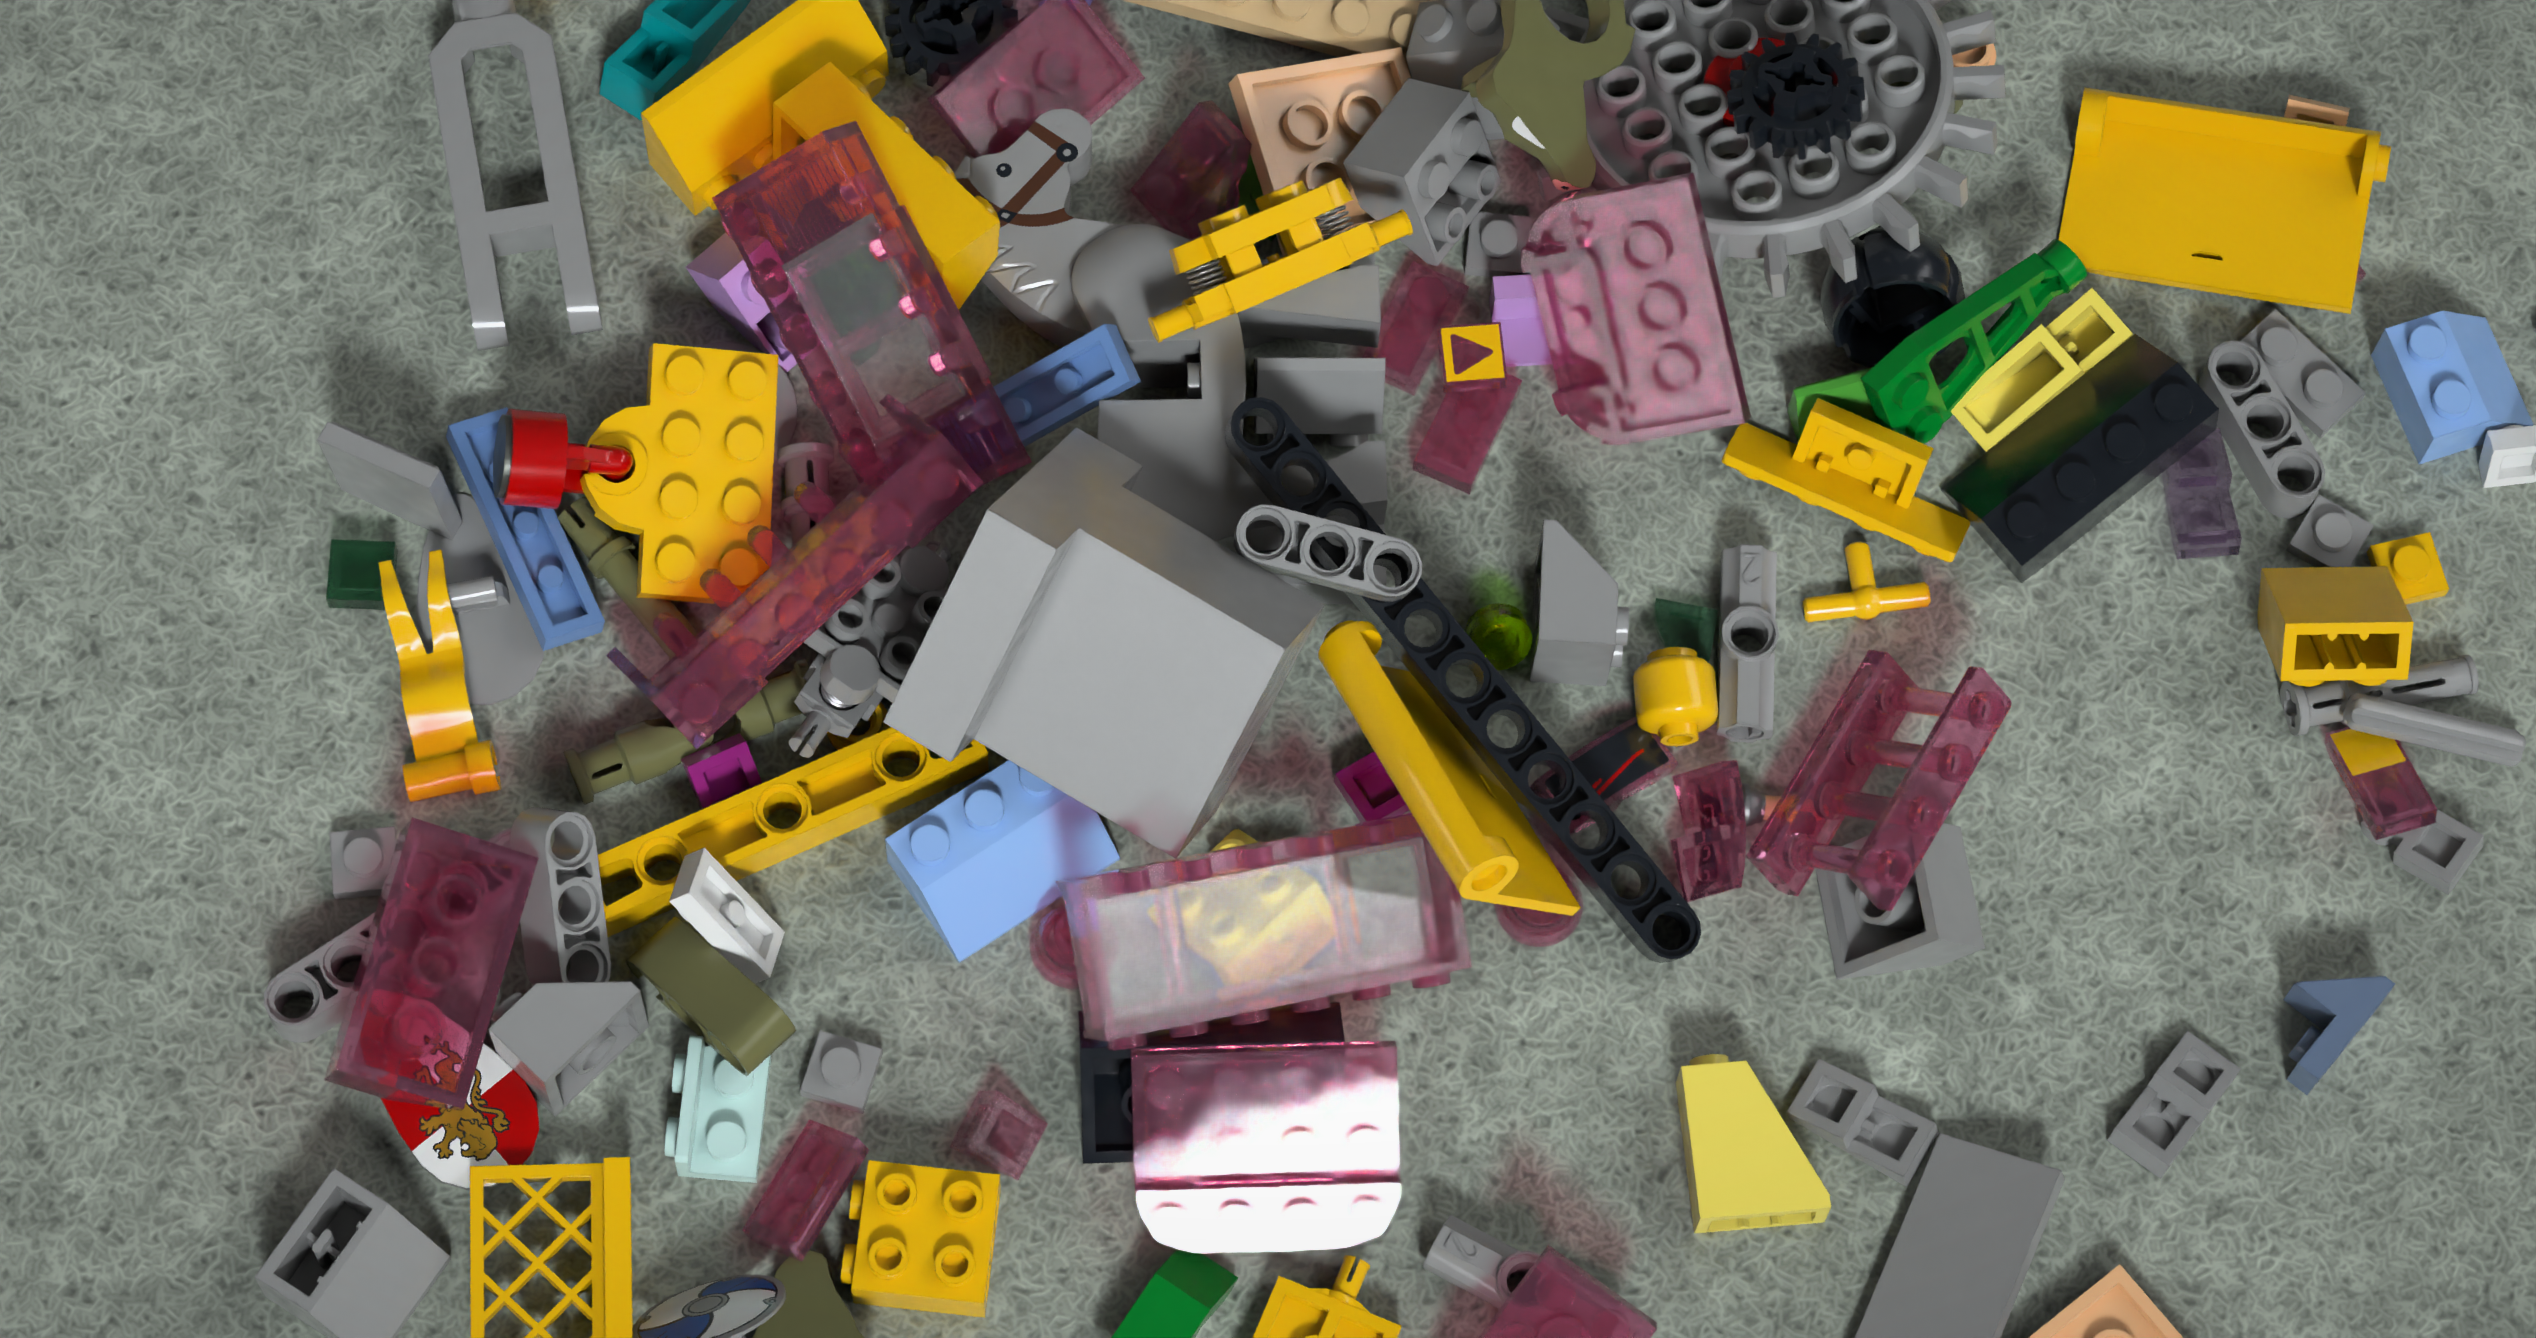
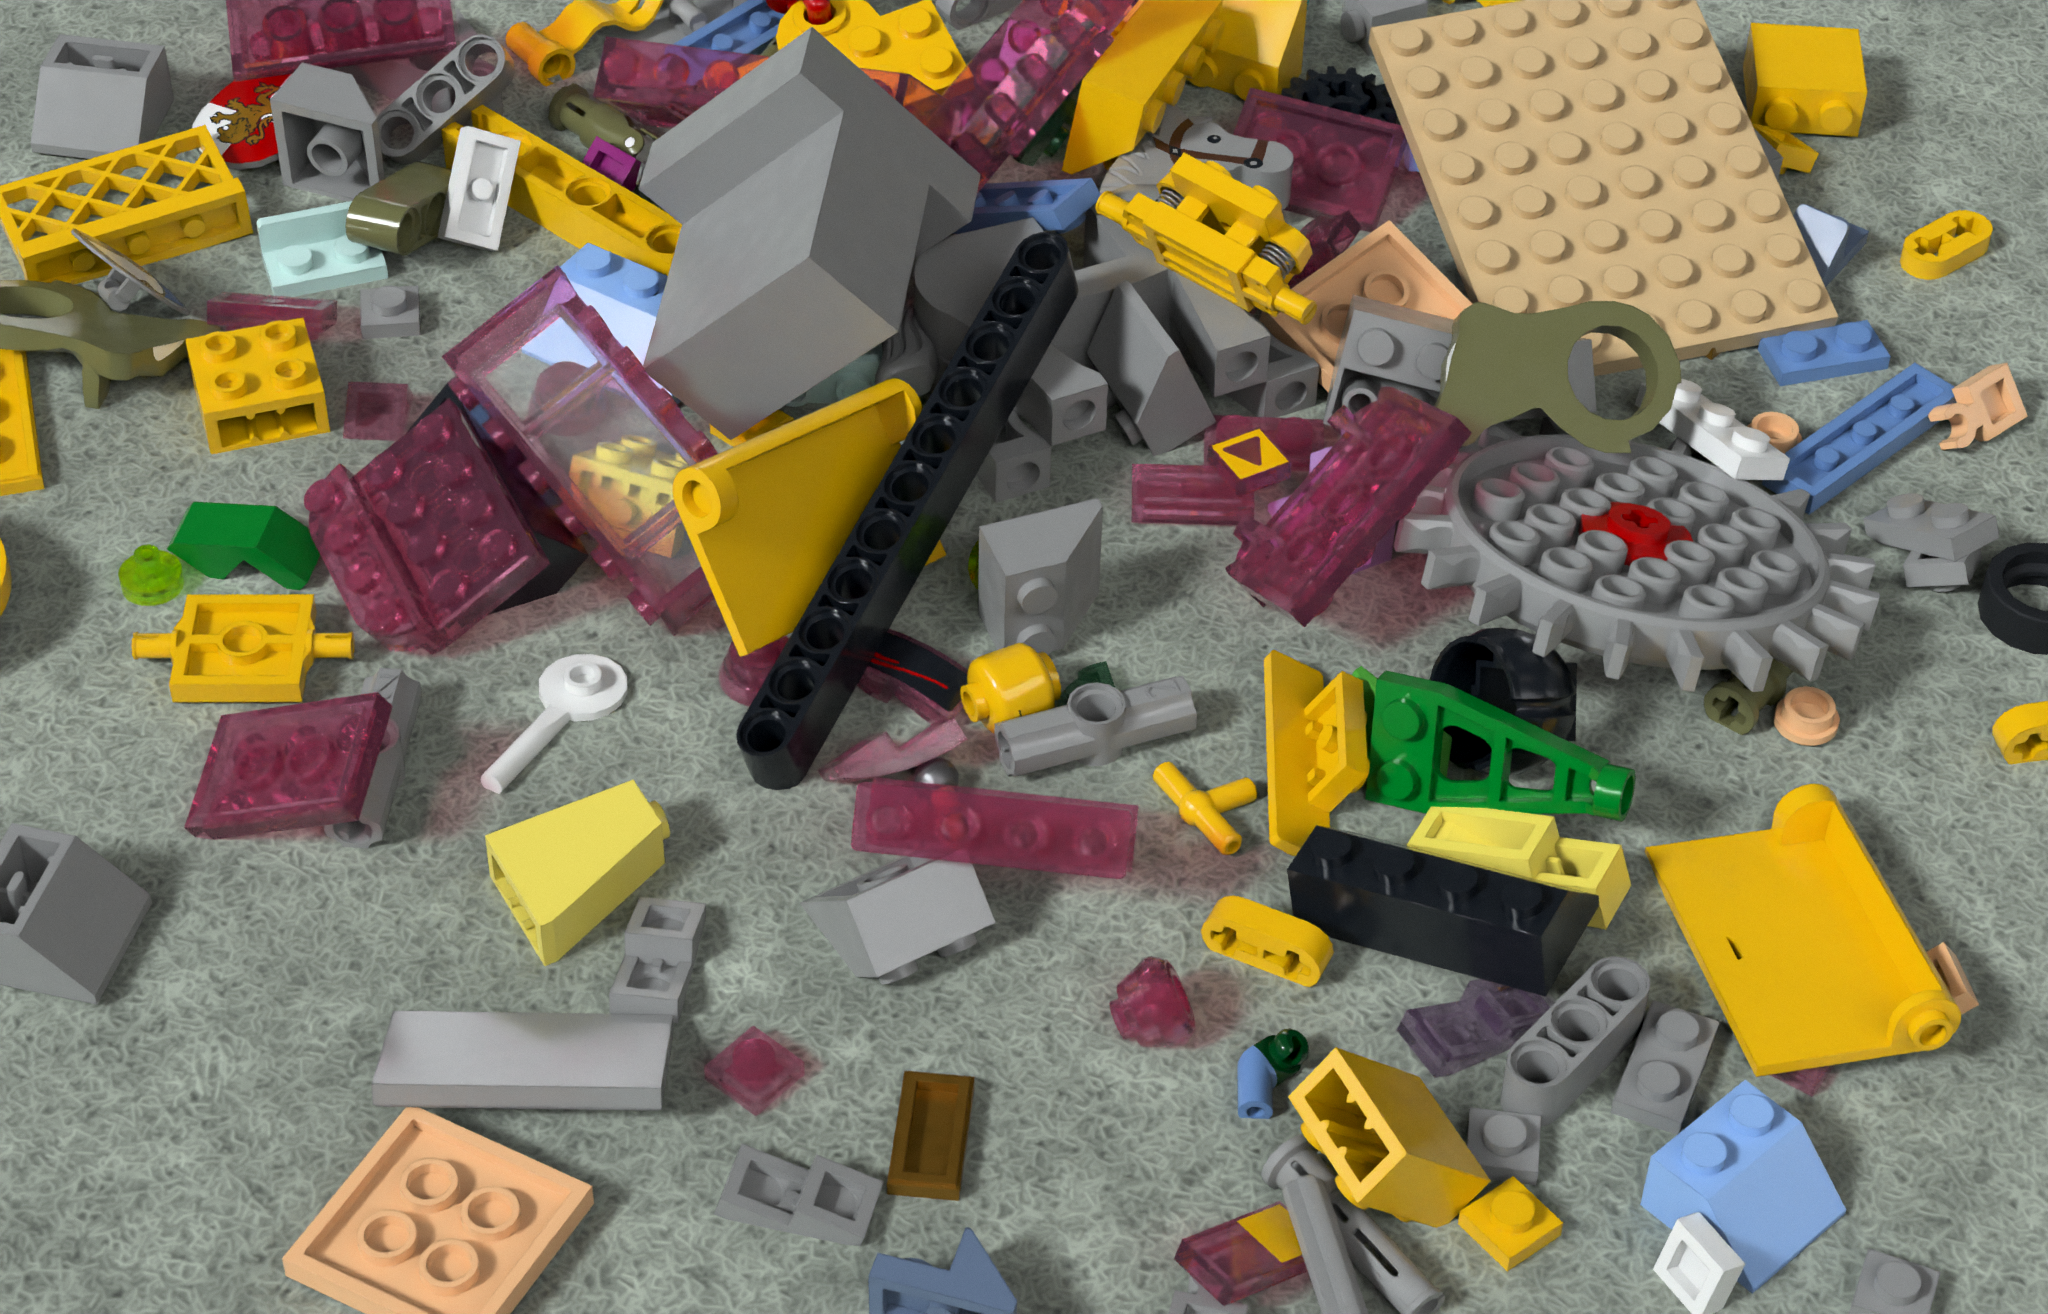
camera: 70 degrees right, 25 degrees down
light grey beam [1233,504,1422,602] -> none
black gear [1727,32,1865,160] -> none
none -> white piece [480,654,628,794]
none -> clear pink plate [704,1026,805,1116]
none -> pearl gold tile [887,1071,975,1201]
none -> clear pink cone [1109,956,1196,1047]
none -> yellow beam [1201,895,1334,987]
none -> arm [1237,1028,1309,1119]

